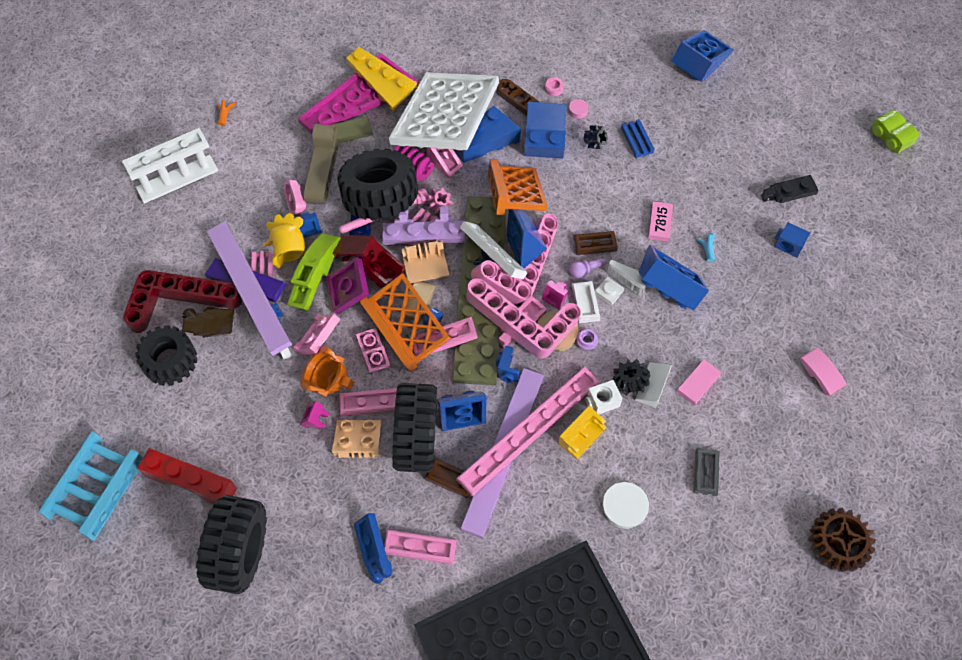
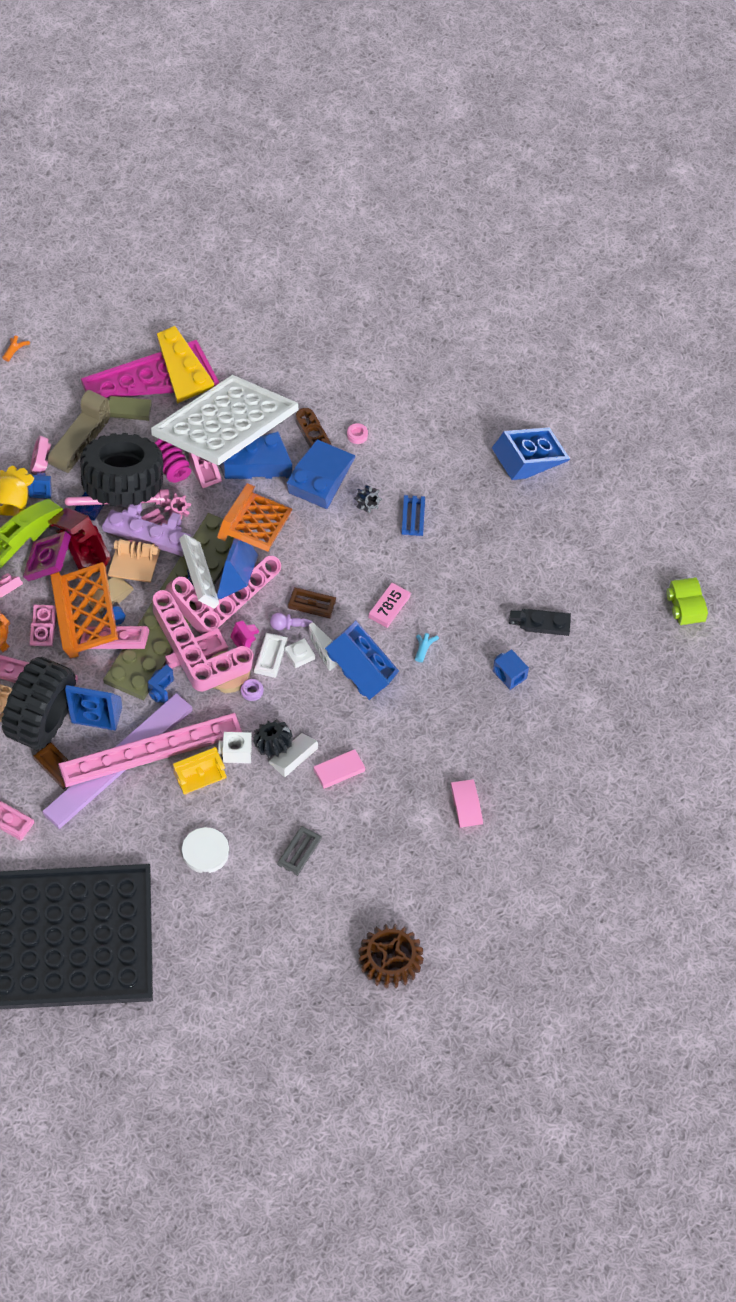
camera: 20 degrees right, 5 degrees down
bright pink tile [569,99,588,119] -> none

